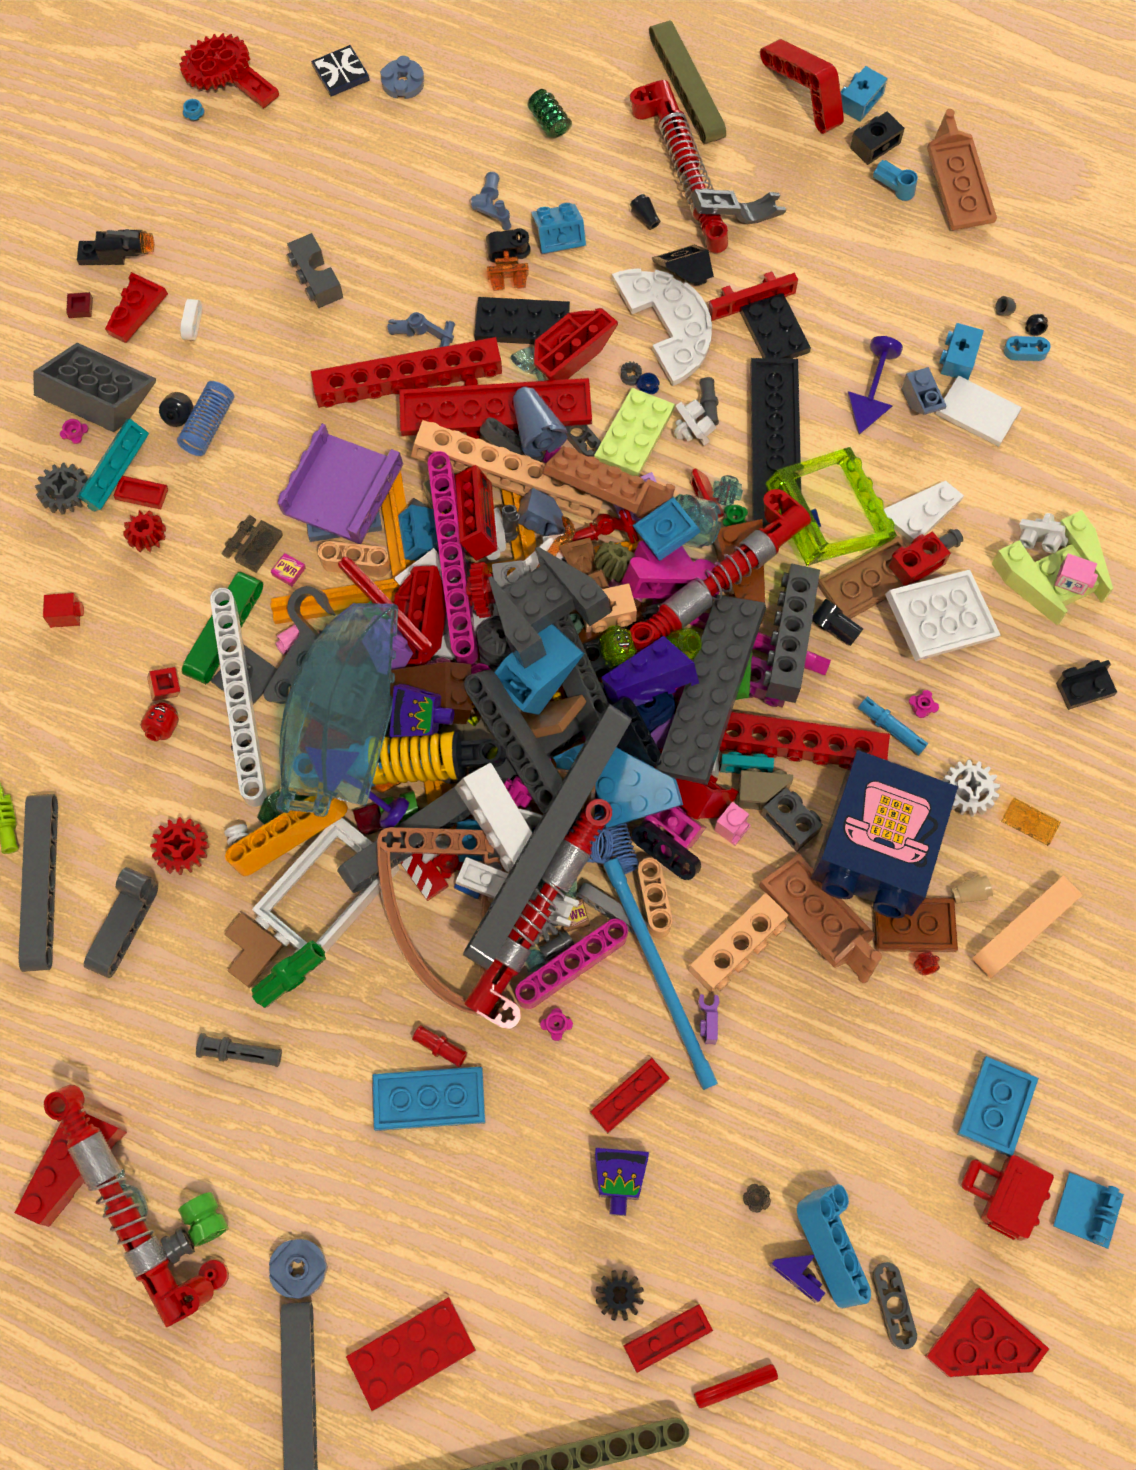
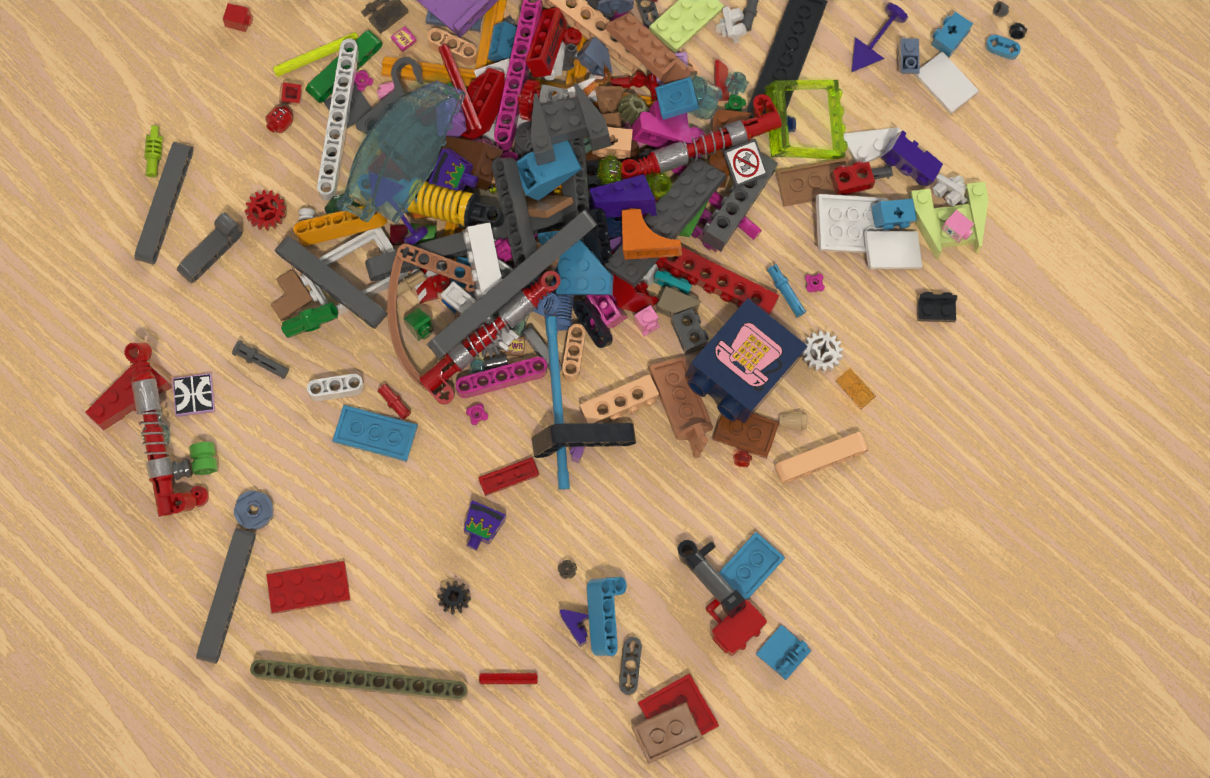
camera: 15 degrees right, 5 degrees up
red tile [623,1304,713,1373] -> none
black piece [812,599,863,646] -> none
none -> tile [172,373,215,417]
none -> neon yellow axle [273,32,358,77]
none -> dark grey beam [274,236,387,329]
none -> white beam [307,374,364,401]
none -> dark pink plate [354,70,373,91]
none -> tan axle [396,271,426,298]
none -> green slope [403,307,433,341]
none -> black beam [531,423,637,458]
none -> red tile [563,28,582,47]
none -> orange arch [622,208,682,260]
none -> medium nougat tile [631,702,703,764]
none -> piece [677,540,746,618]
none -> piece [723,139,768,187]
none -> white tile [864,231,922,269]
none -> dark azure brick [871,199,917,230]
none -> dark purple wedge [880,130,943,186]

